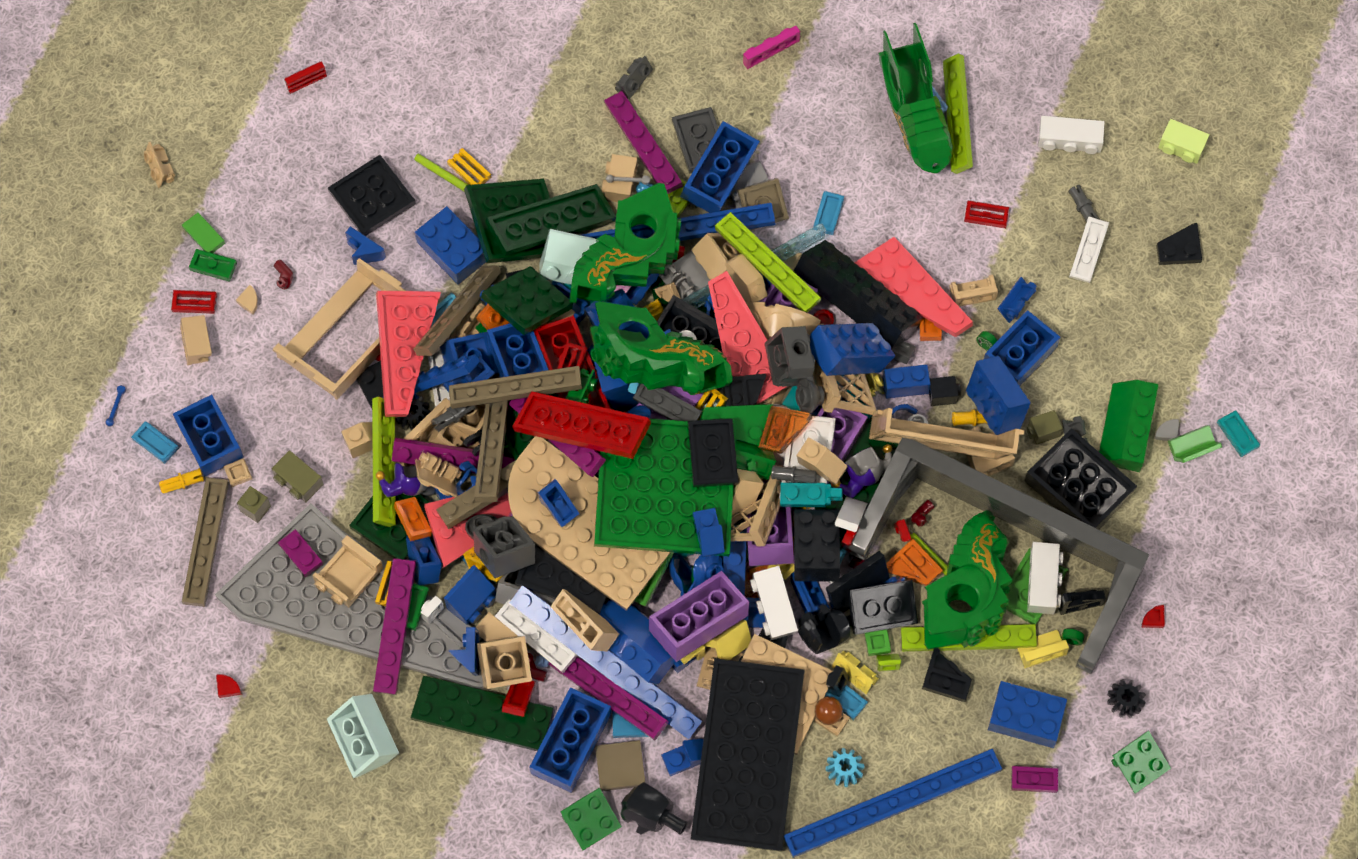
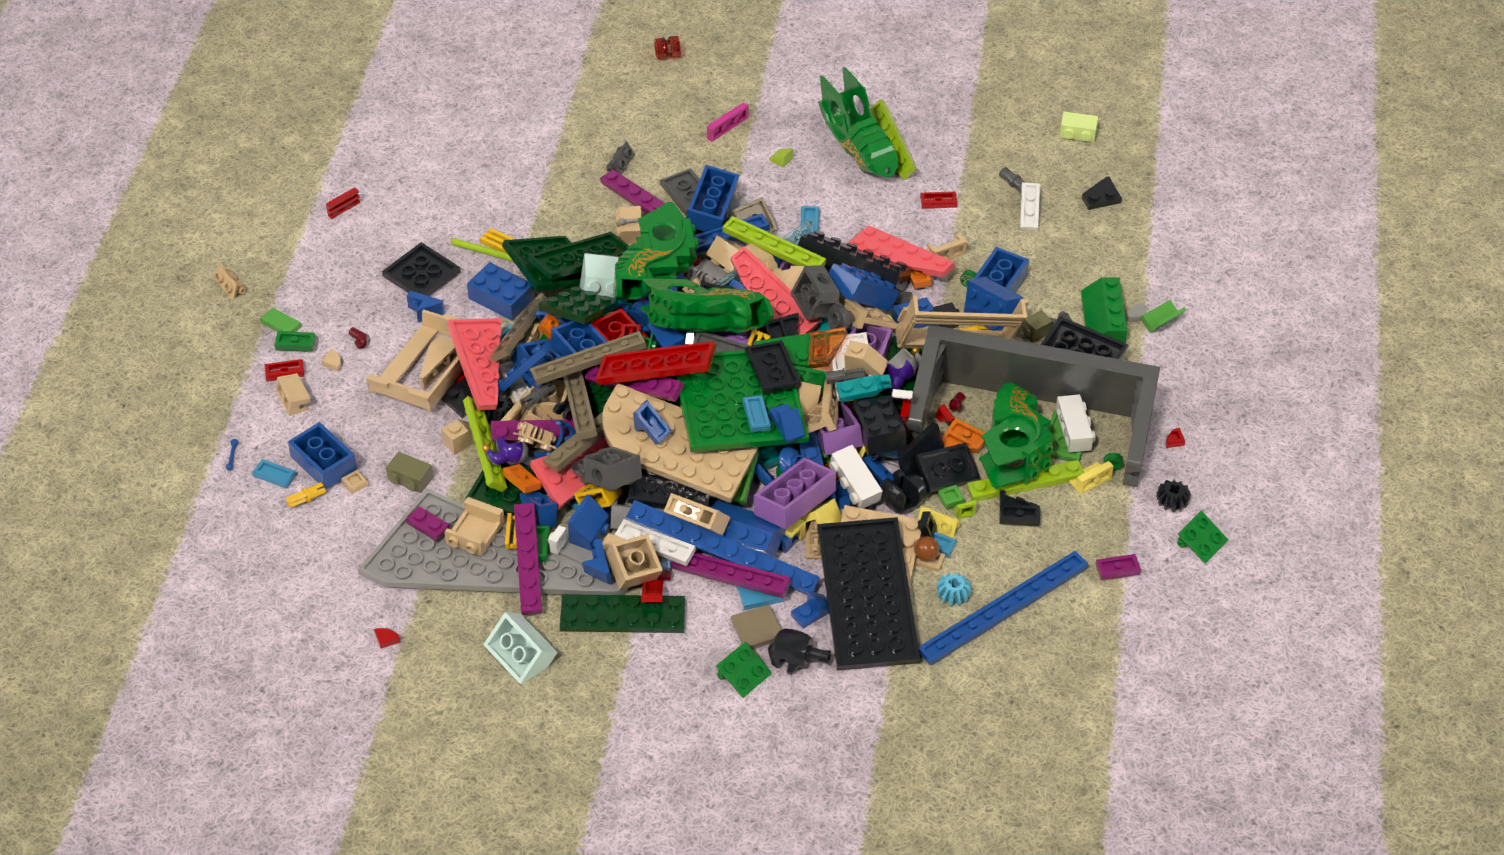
camera: 15 degrees left, 20 degrees down
dark tan plate [182,477,229,607] -> none
olive brick [237,486,271,523] -> none
blue brick [529,687,612,793] -> none
blue brick [988,681,1067,748] -> none
blue hinge [997,277,1037,323] -> none
white brick [1038,116,1104,154] -> none
black wing [1058,589,1106,615] -> none
teal tile [1217,410,1260,457] -> none
none -> tan slope [420,335,458,391]
none -> dark azure tile [742,395,771,432]
none -> lime slope [769,148,794,167]

